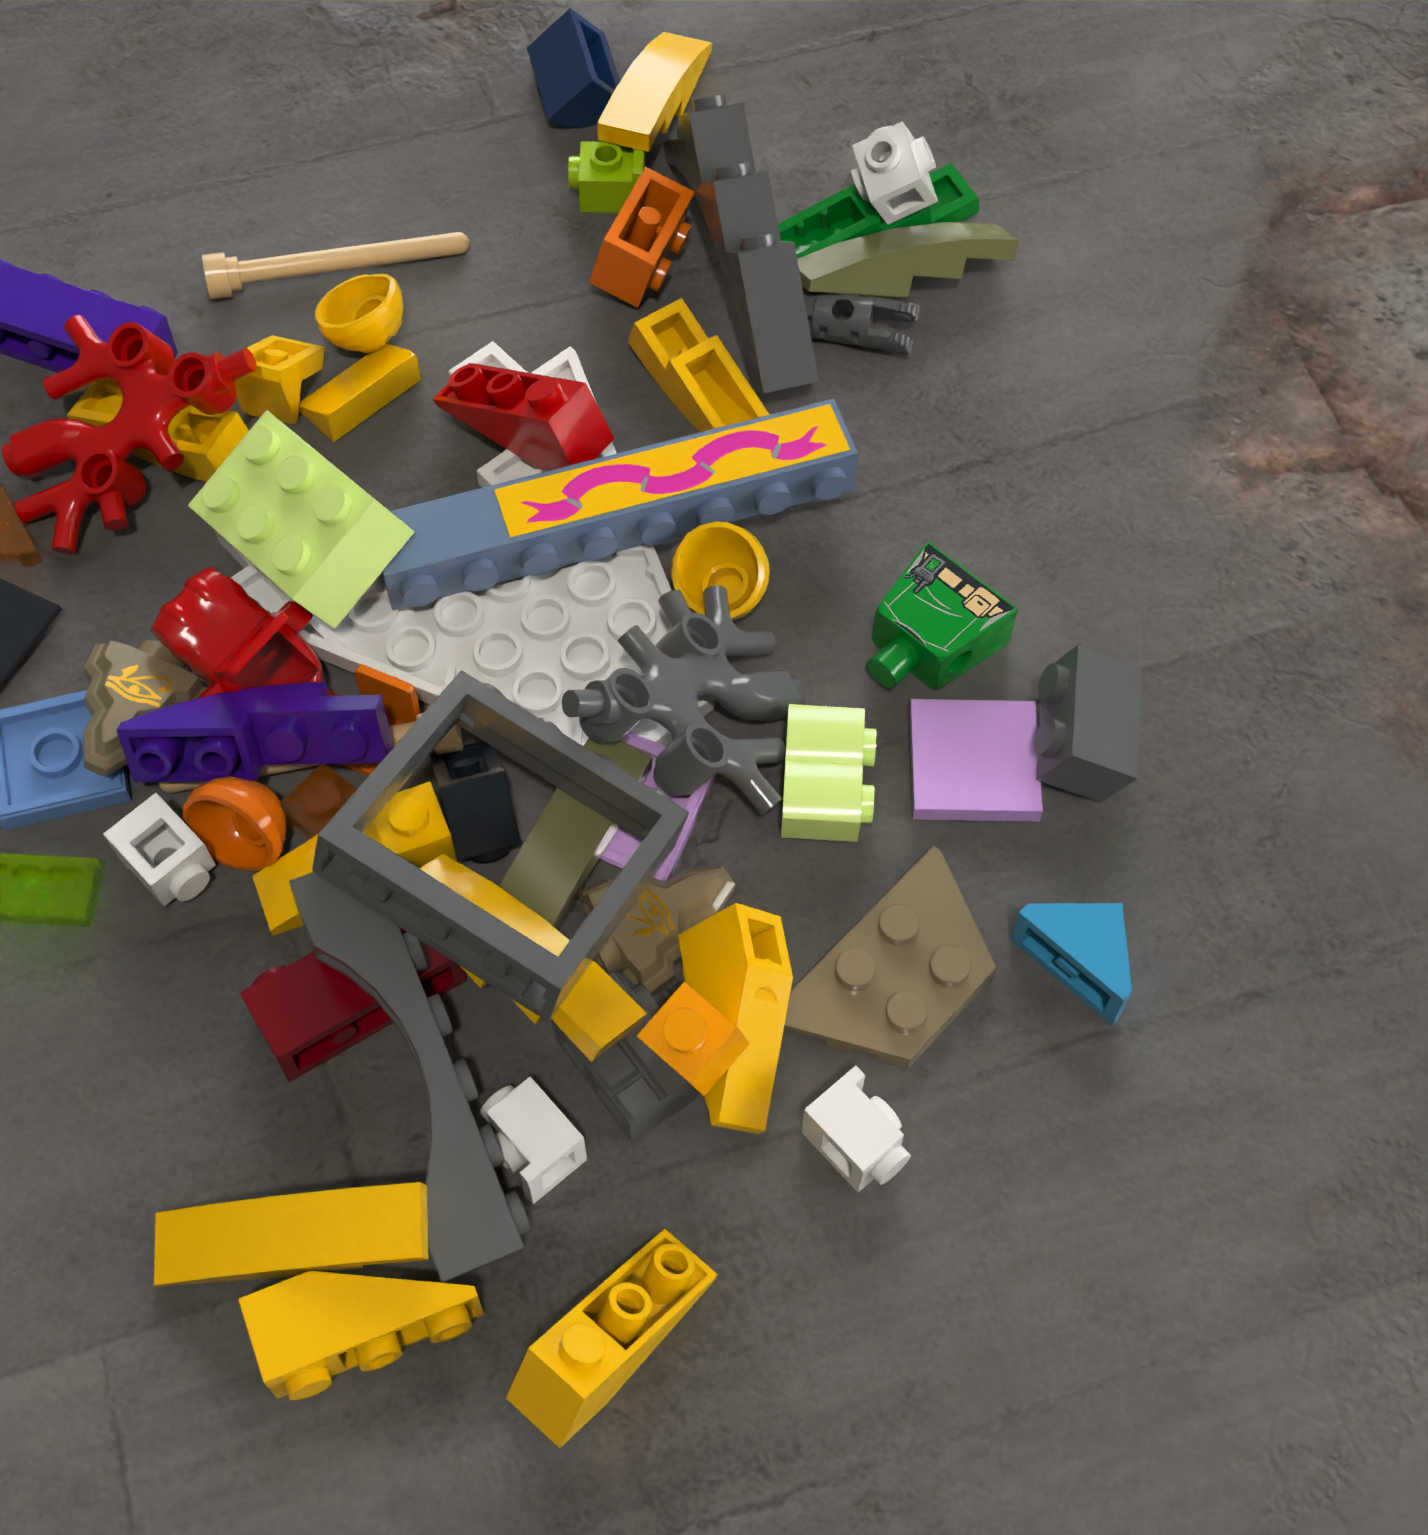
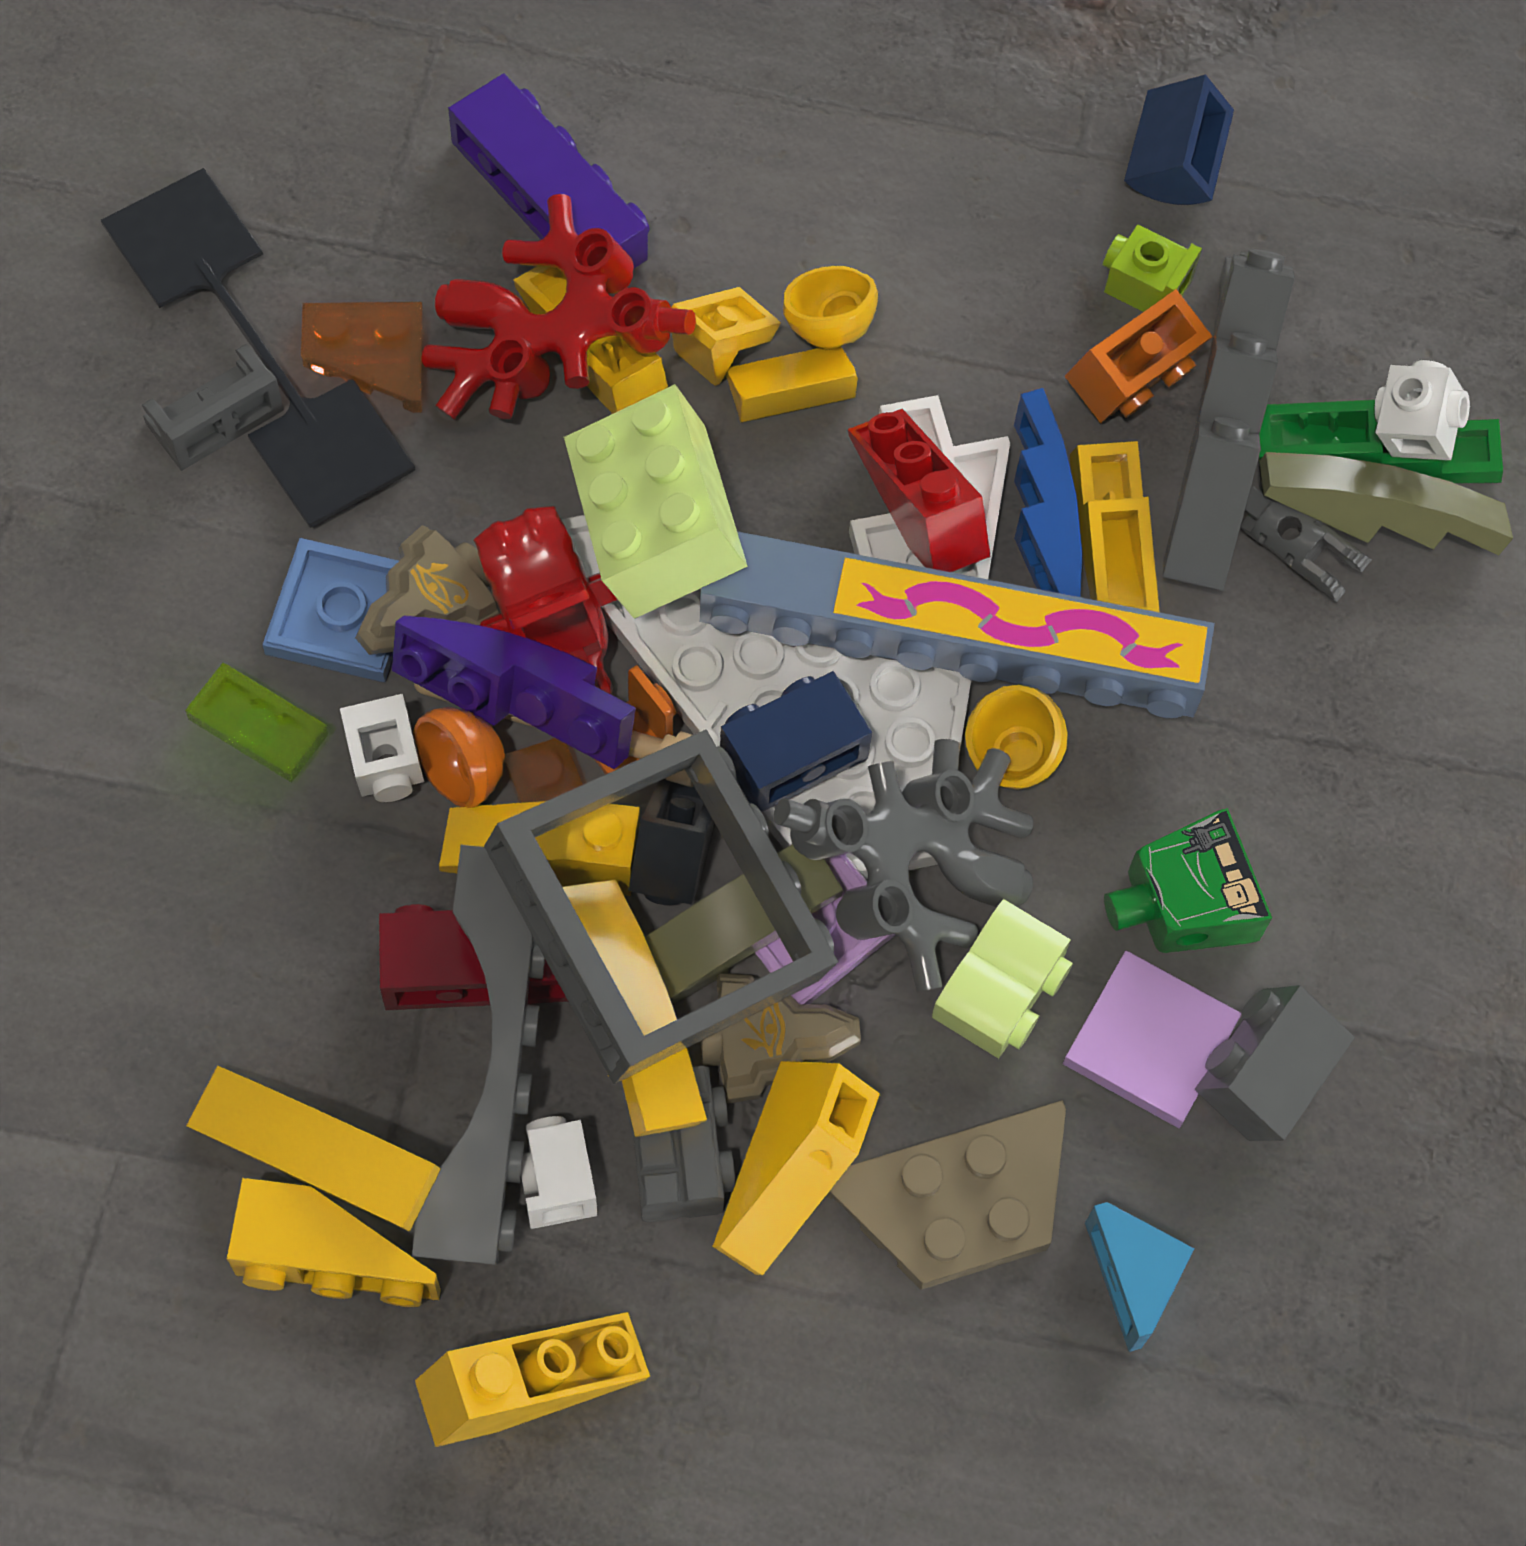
camera: 25 degrees right, 5 degrees up
tan piece [202,232,470,300] -> none
yellow slope [597,32,712,152] -> none
light orange brick [637,981,750,1096] -> none
white brick [801,1066,911,1192] -> none
none -> dark blue brick [720,671,872,812]
none -> blue slope [1014,388,1082,597]

